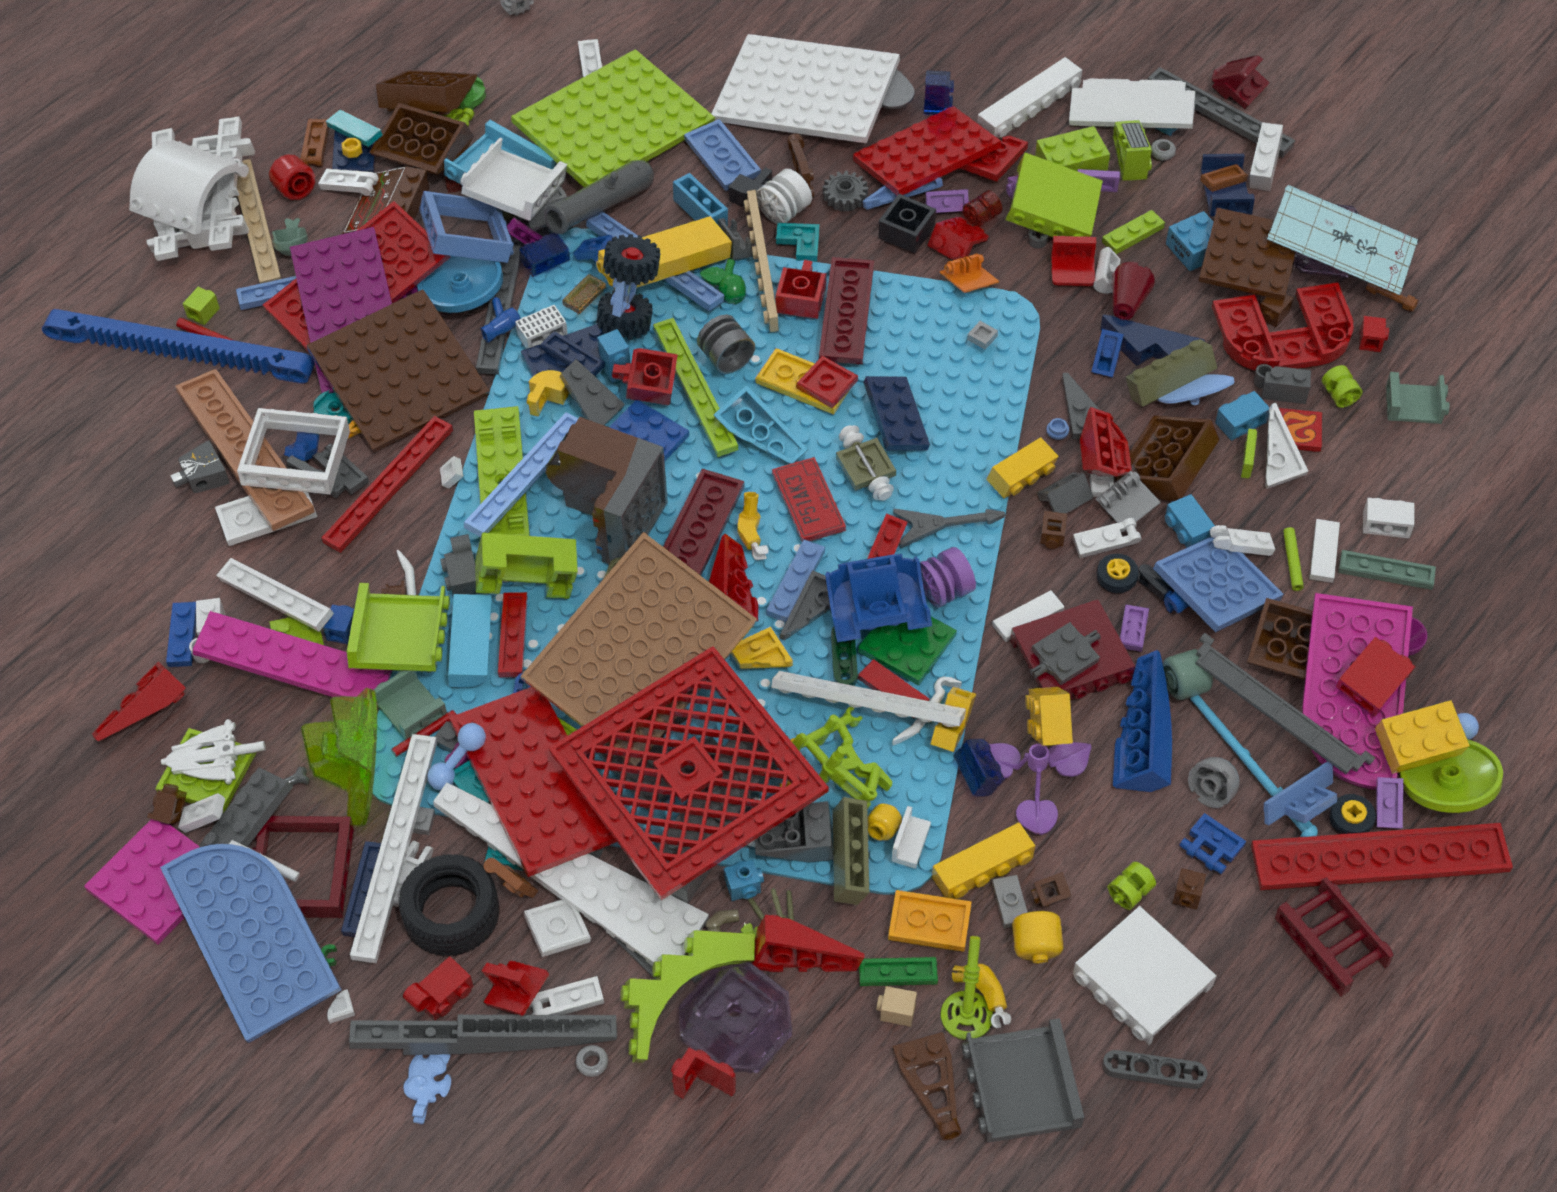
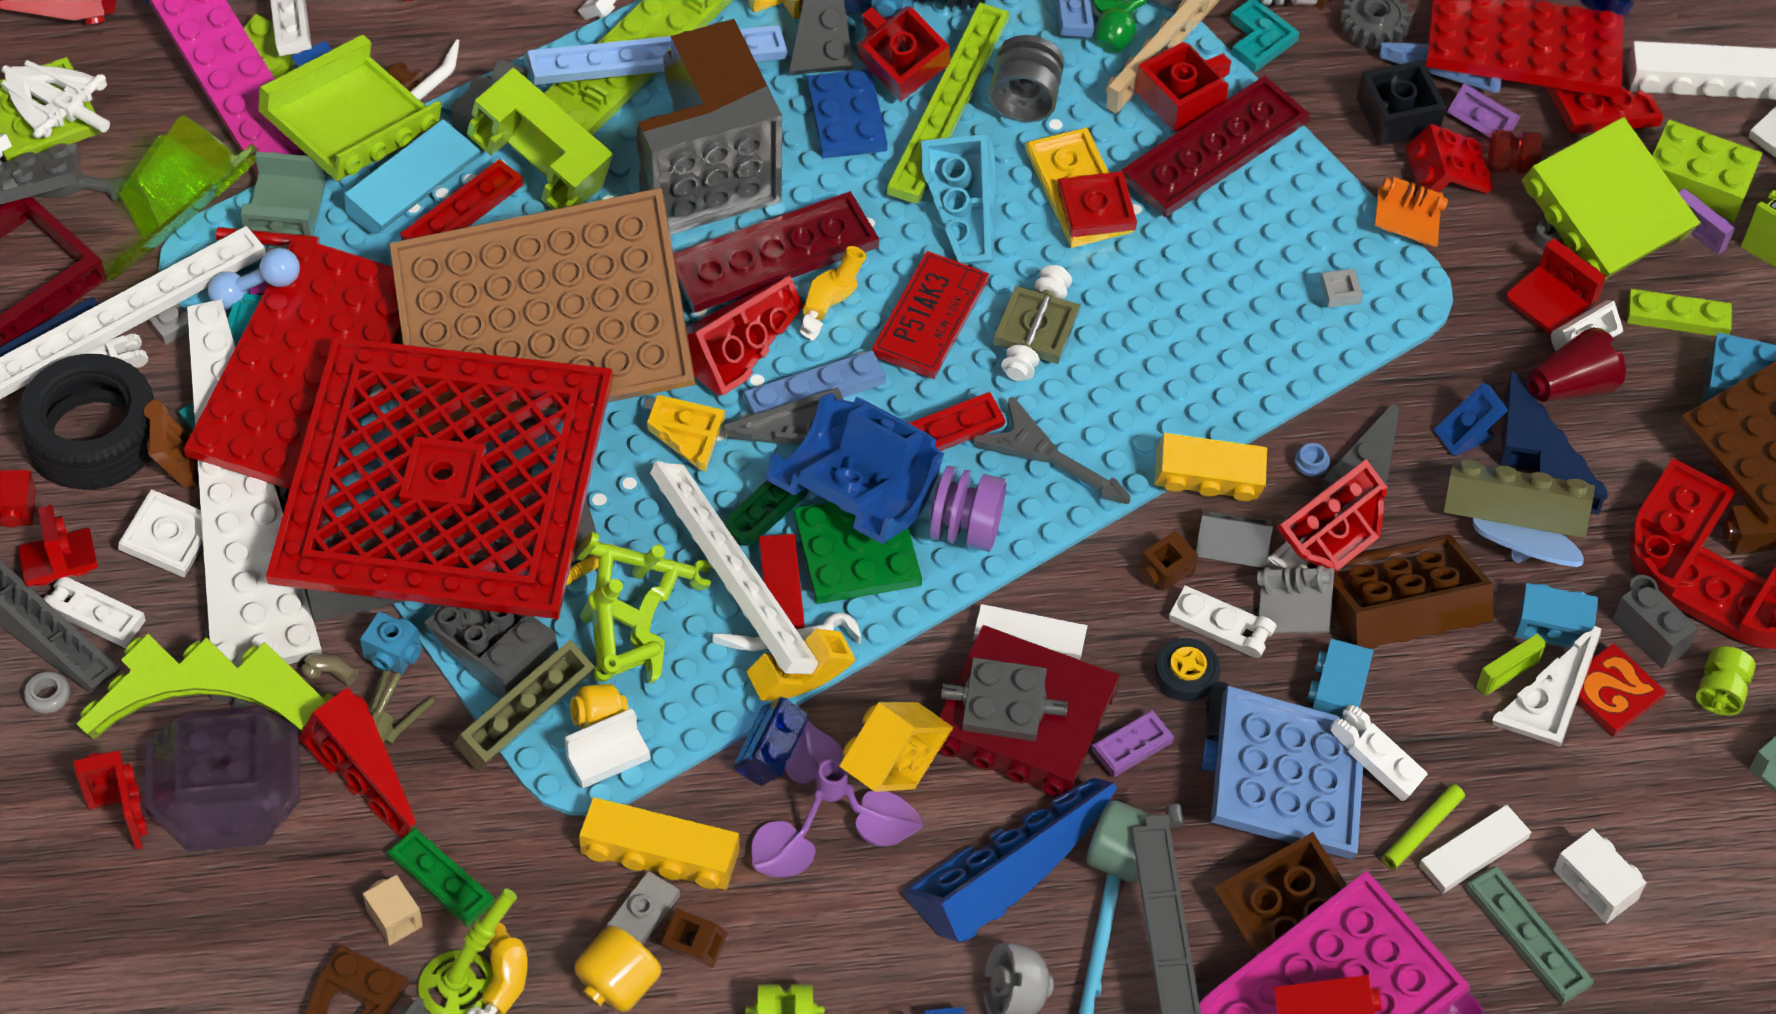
camera: 40 degrees right, 0 degrees up
dark blue plate [863,376,930,451] -> none
light orange plate [888,890,972,952] -> none

